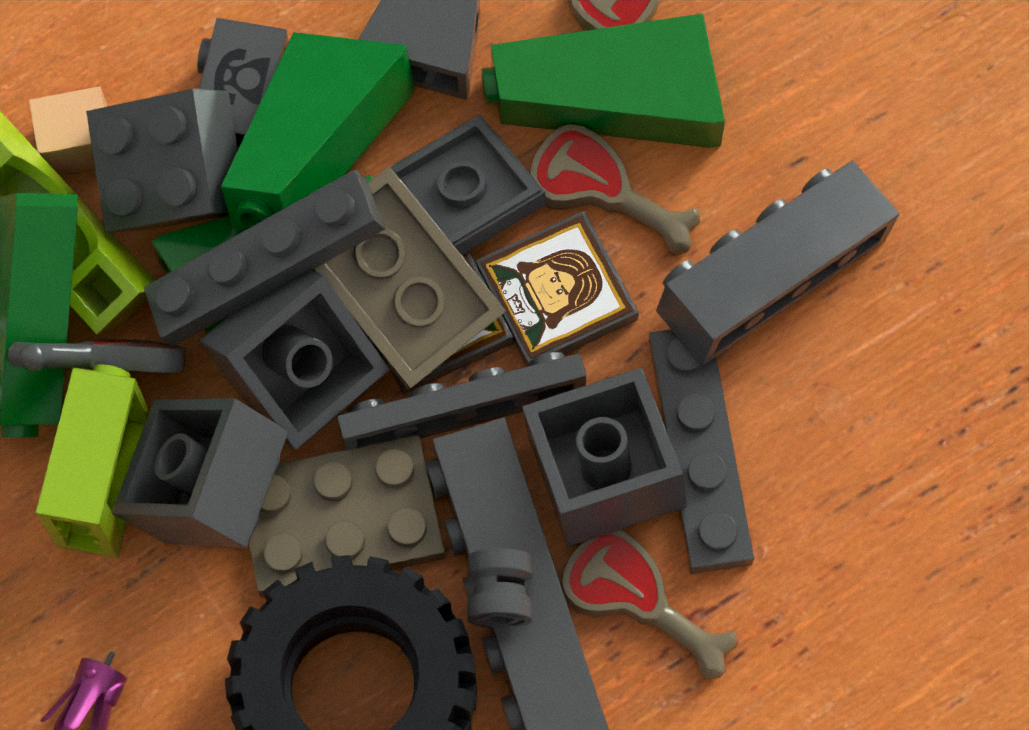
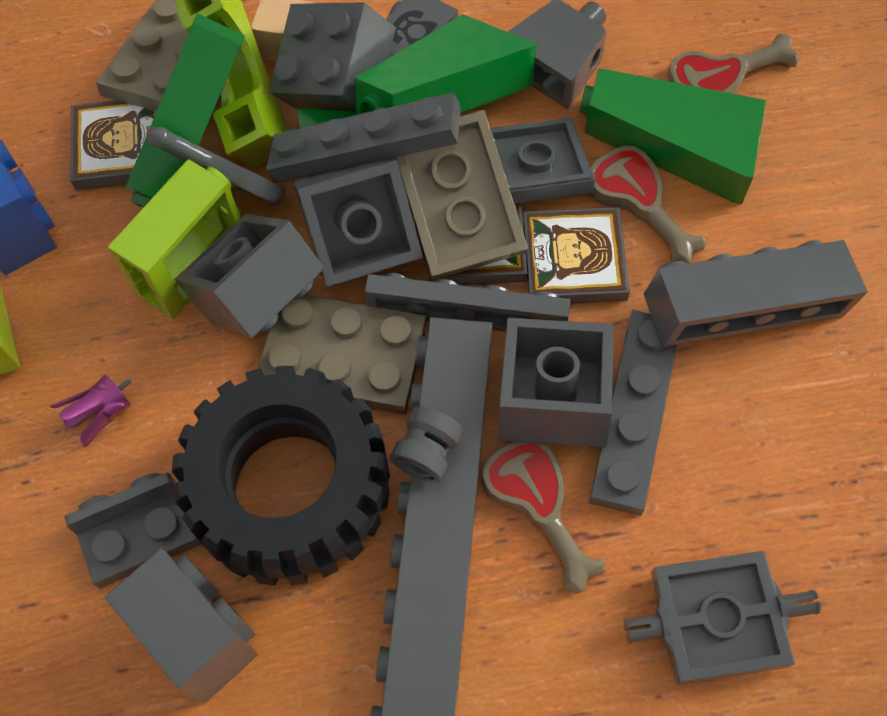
camera: 25 degrees right, 5 degrees down
none -> dark grey plate [624,551,821,685]

